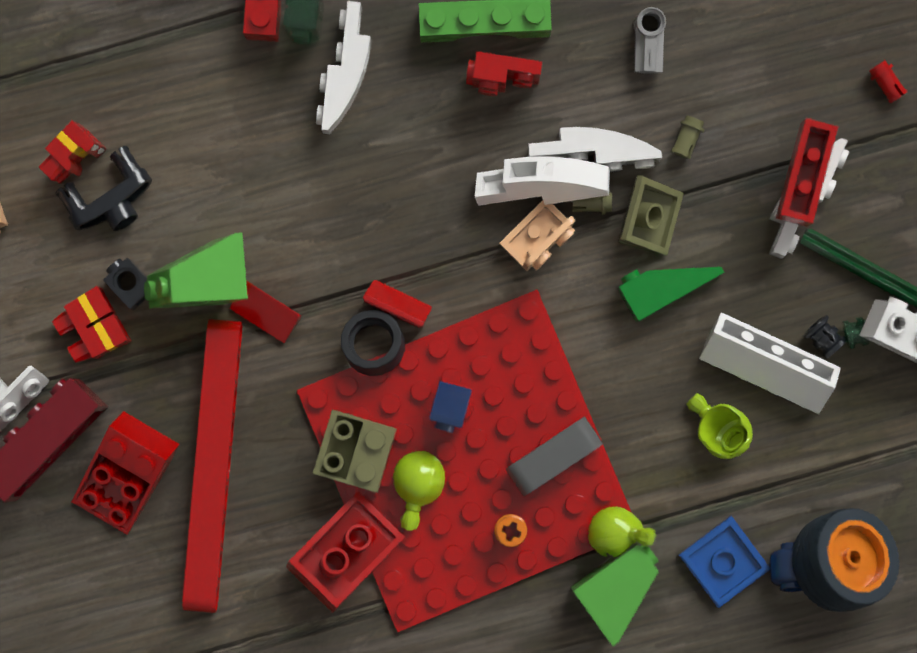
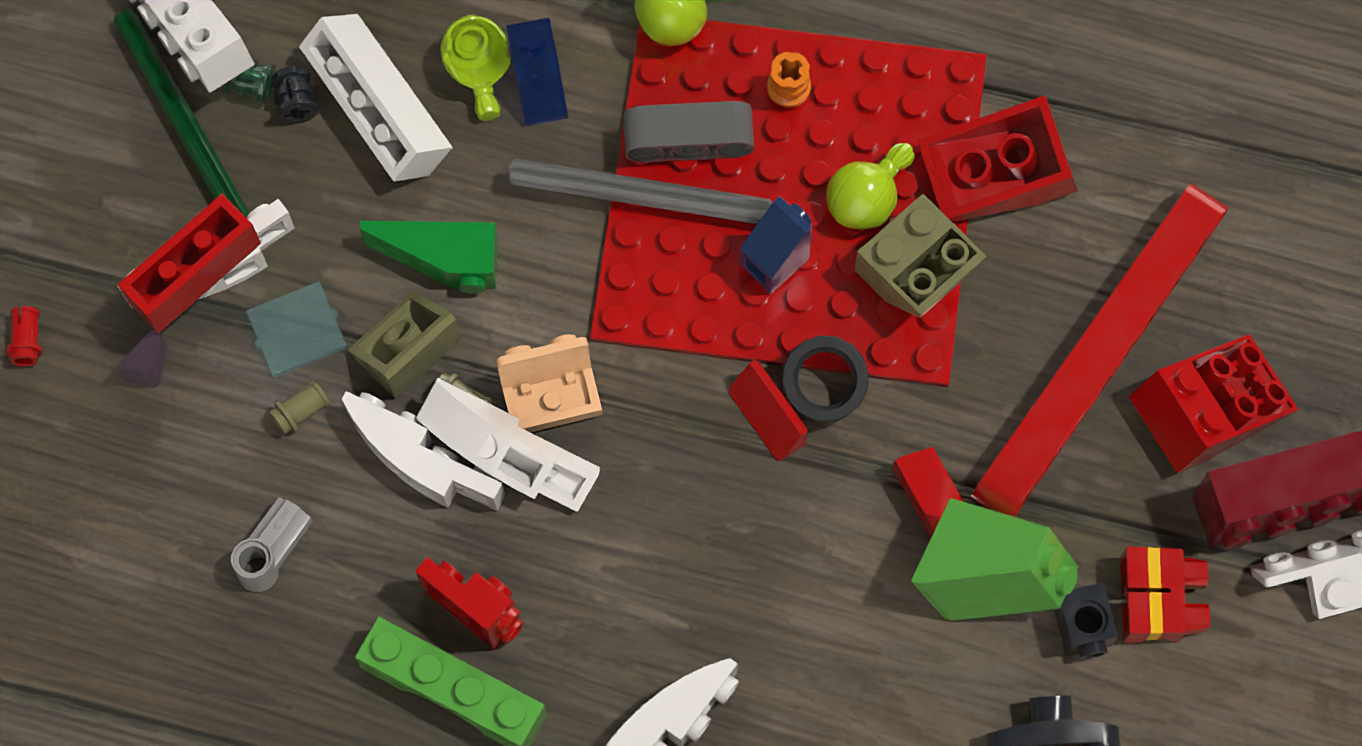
camera: 150 degrees left, 15 degrees down
none -> clear purple slope [117,330,168,387]
none -> clear light blue piece [246,281,347,378]
none -> clear blue slope [506,18,569,126]
none -> dark grey axle [508,158,772,224]

